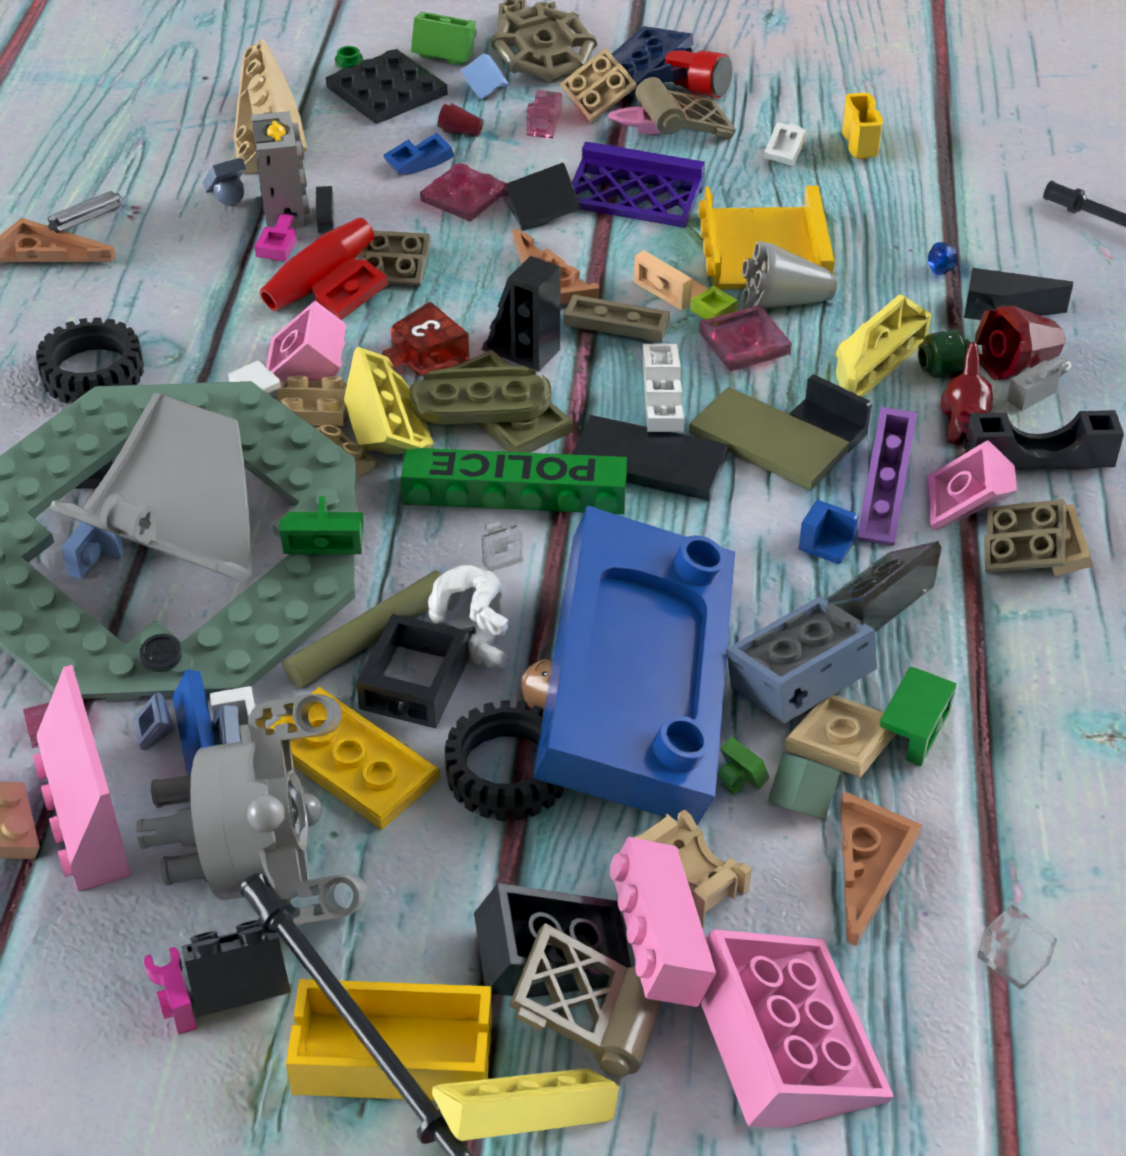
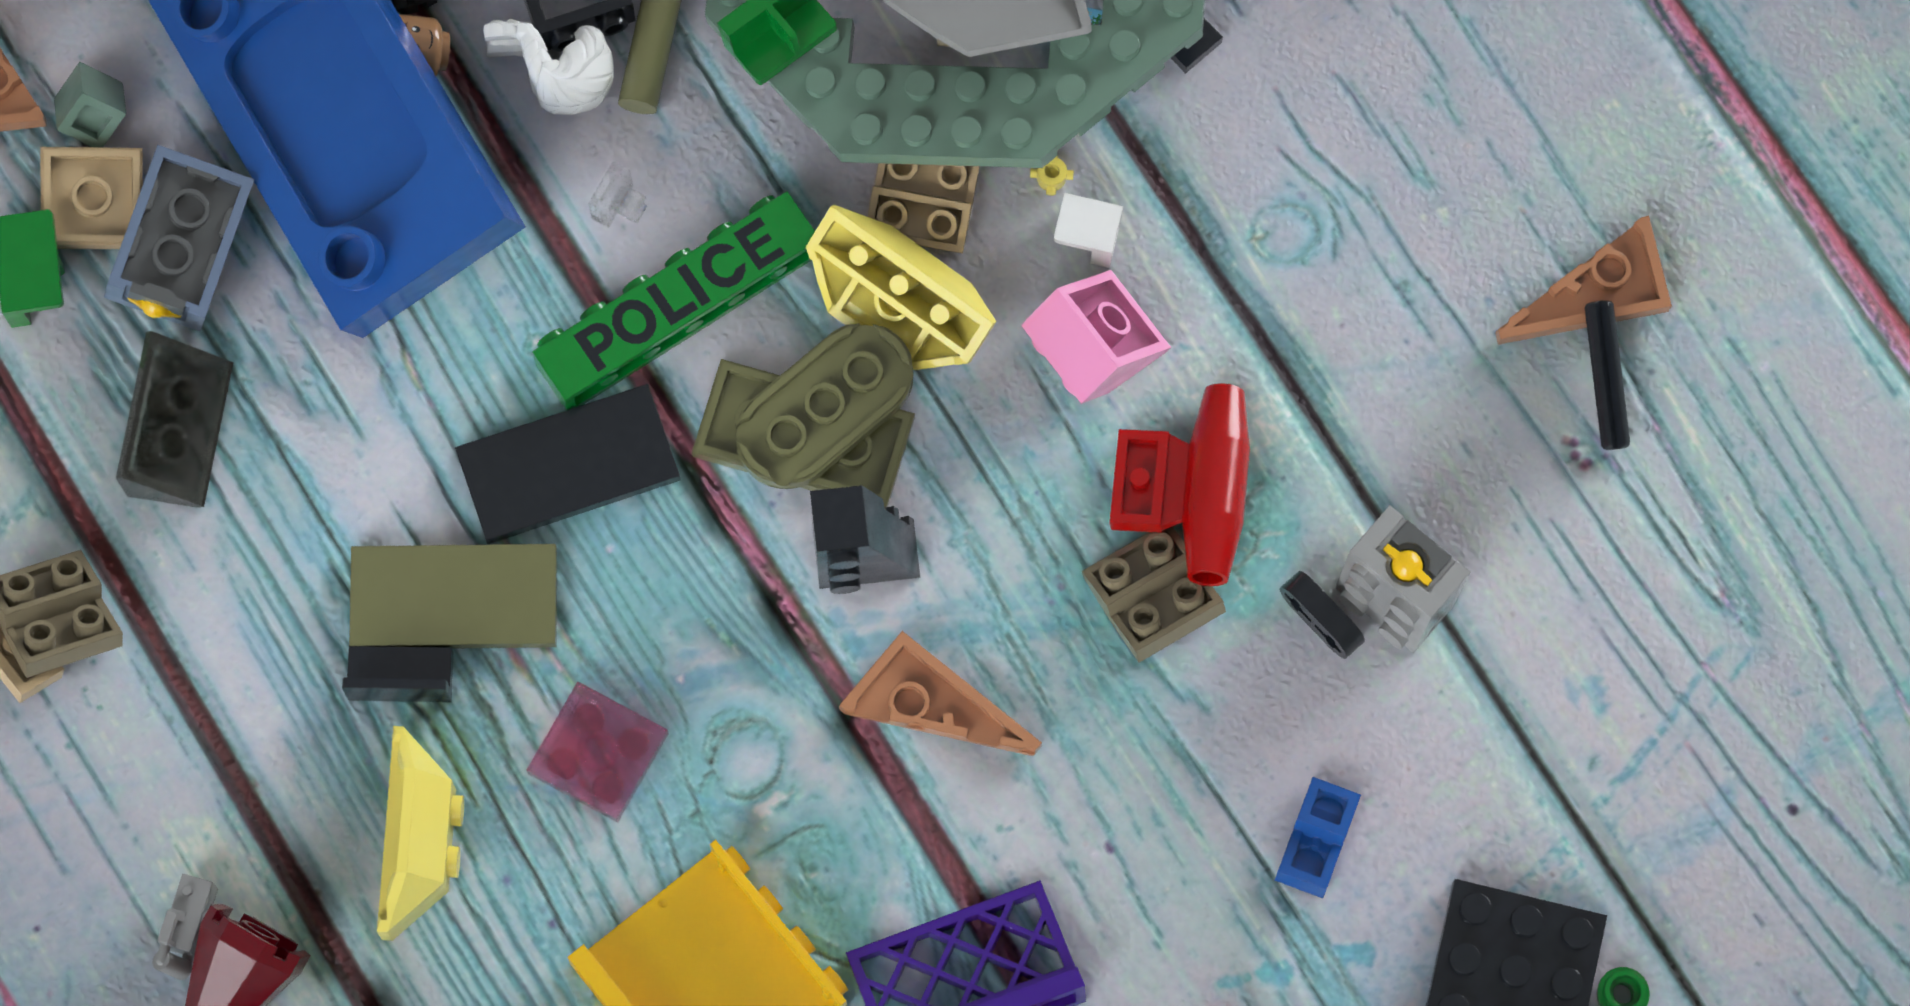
camera: 140 degrees right, 30 degrees up
black tyre [36,317,144,403] -> none
sand blue tile [203,158,246,205] -> none
tan wedge [234,39,307,174] -> none
dark pink plate [254,214,297,261] -> none
tan slope [277,375,348,426] -> none
clear red torso [382,302,470,376] -> none
clear pink tile [420,163,506,222] -> none
dark red cone [437,103,484,137] -> none
black slope [502,162,581,231] -> none
dark tan plate [564,295,670,342] -> none
light nougat panel [634,250,707,311] -> none
white slope [642,344,684,432] -> none
lime plate [690,286,738,325] -> none
bright green tile [717,736,770,795] -> none
light grey cone [742,241,837,309] -> none
blue panel [798,499,859,564] -> none
medium lavender slope [857,407,917,546] -> none
dark green head [918,329,970,377] -> none
bright pink slope [928,440,1017,530] -> none
dark red animal [940,342,993,444] -> none
black arch [964,410,1124,470] -> none

